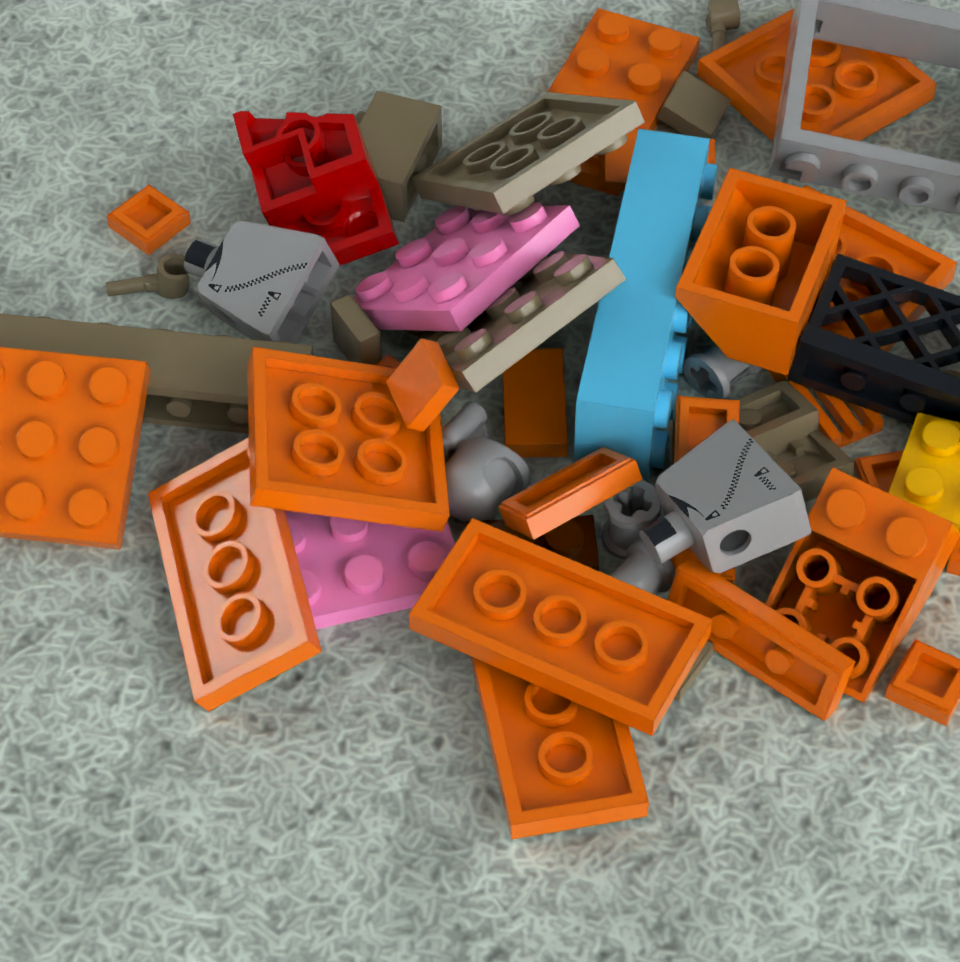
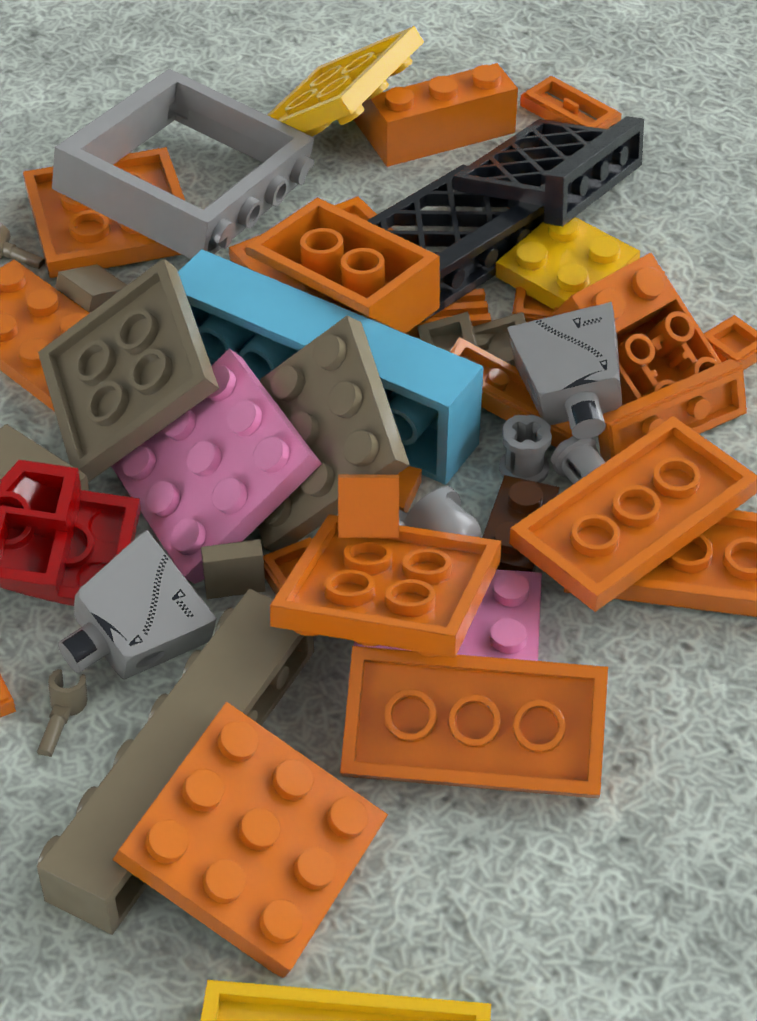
camera: 70 degrees left, 5 degrees down
orange tile [498,447,643,540] -> none

